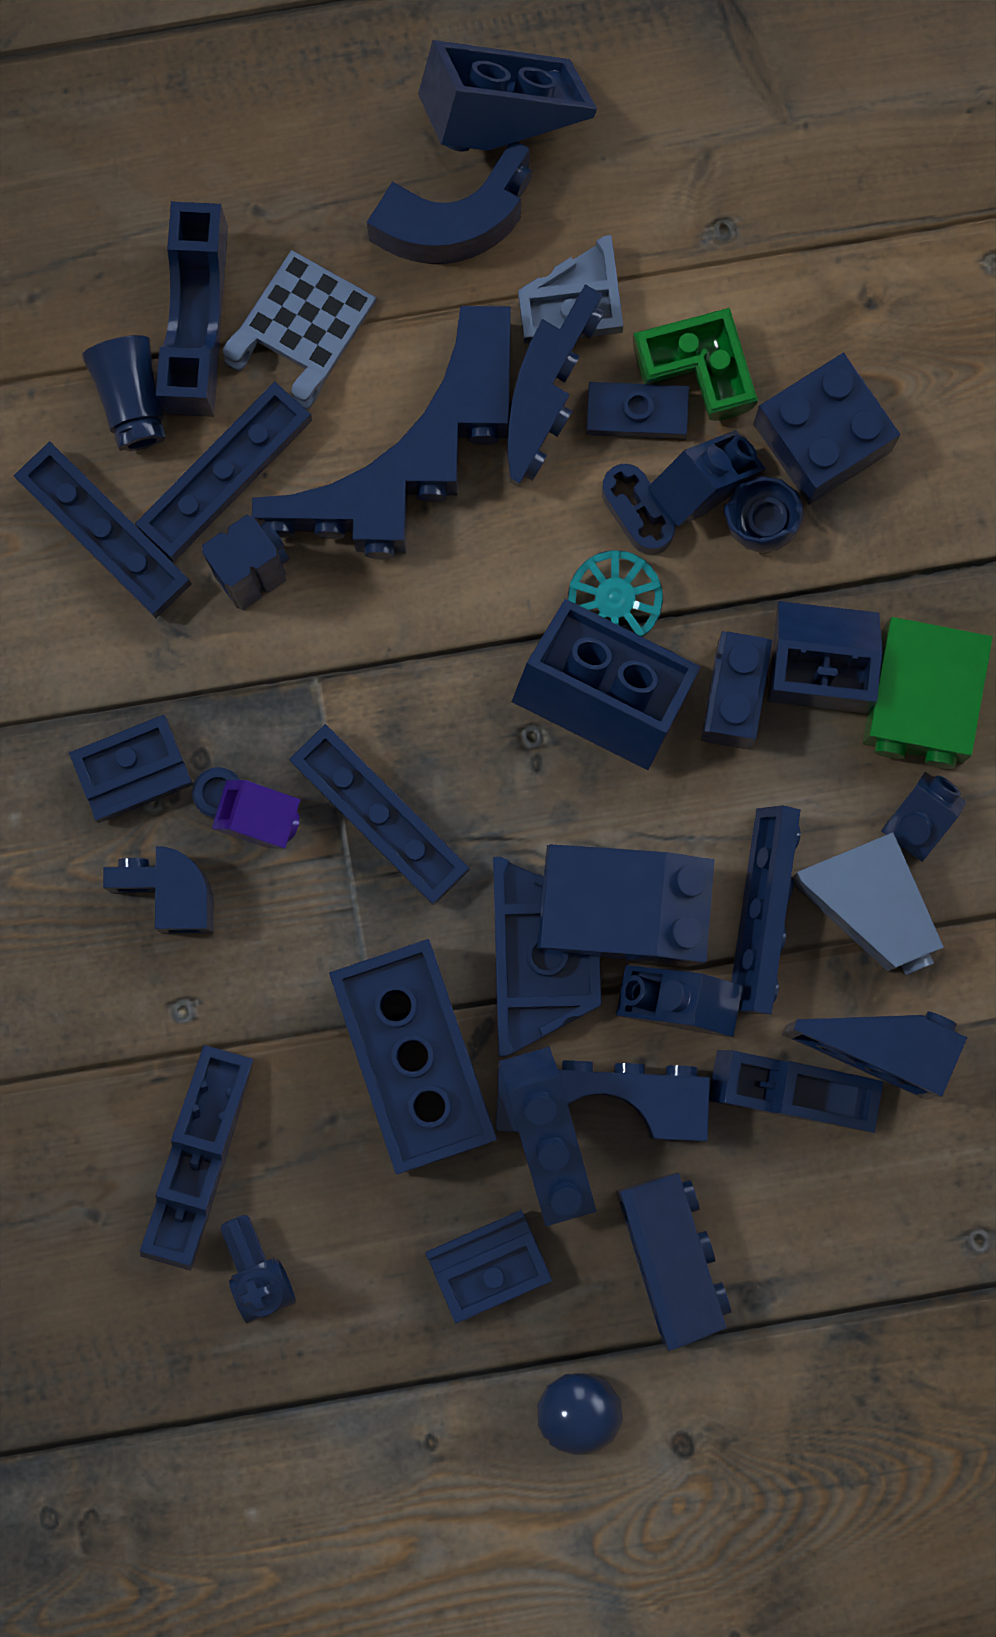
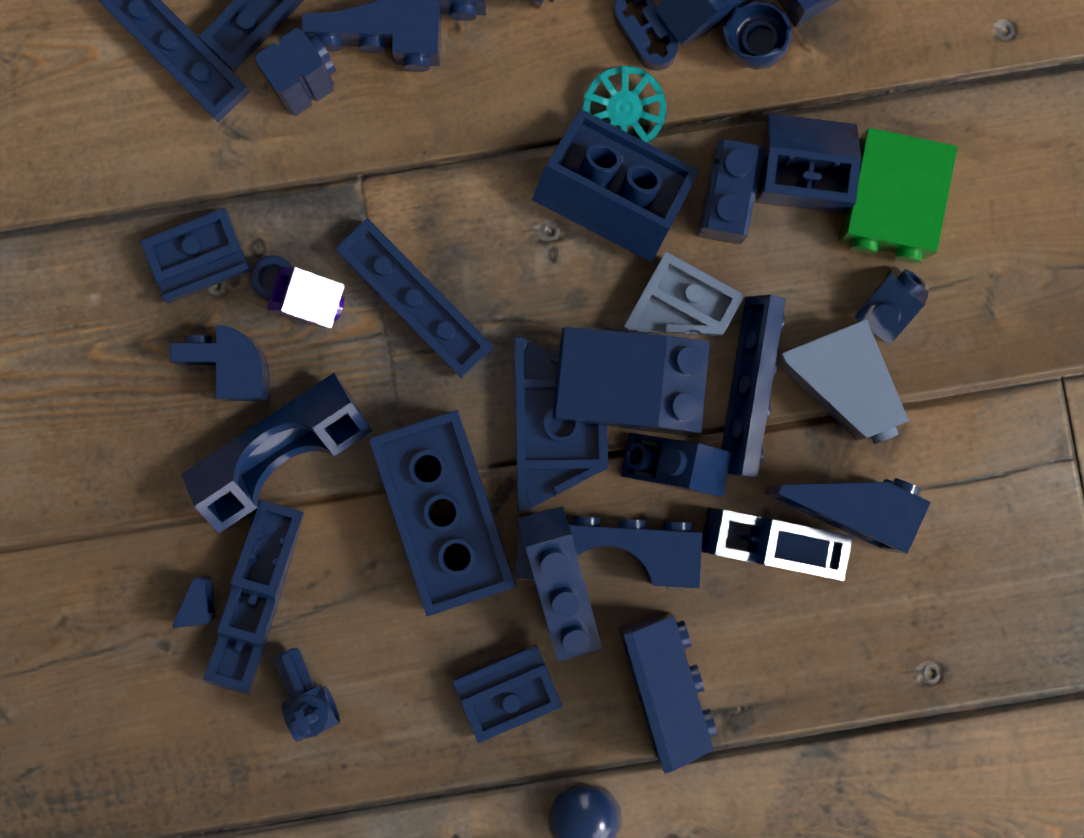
camera: 10 degrees left, 5 degrees up
none -> dark blue slope [173,576,216,628]
none -> dark blue arch [181,373,372,533]
none -> sand blue wing [623,252,745,336]

